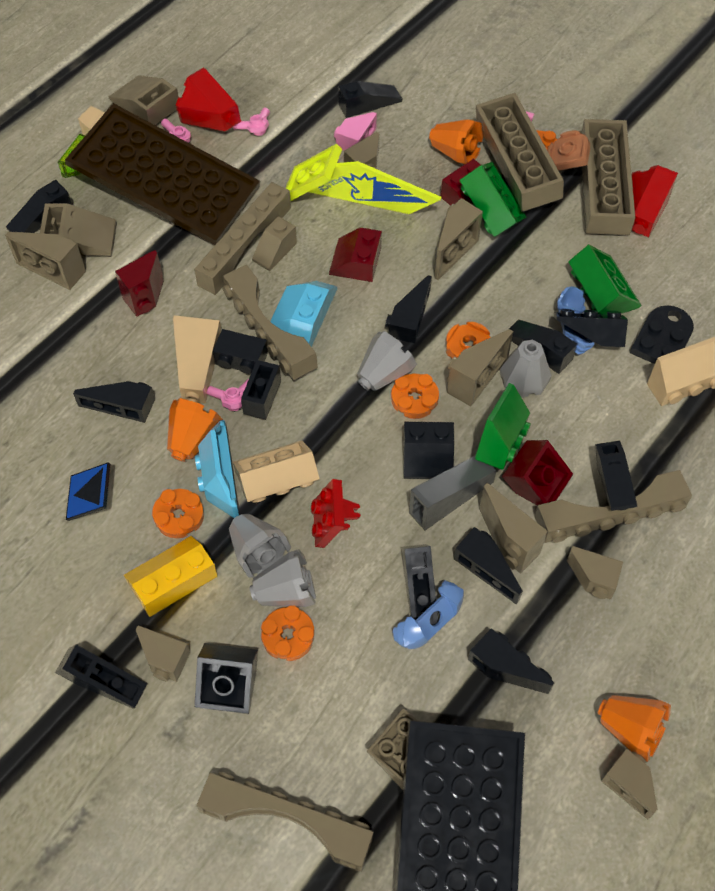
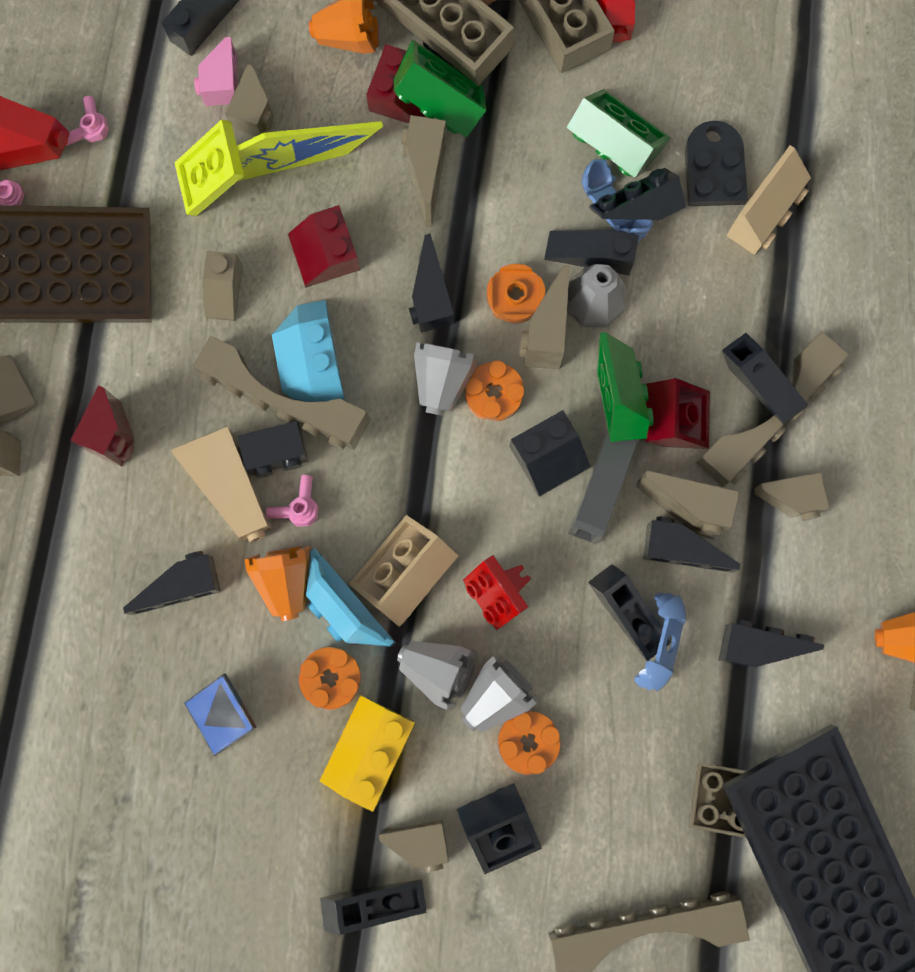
camera: 30 degrees left, 20 degrees up
dark tan arch [194,182,291,295] -> none
black brick [241,360,281,420] -> none

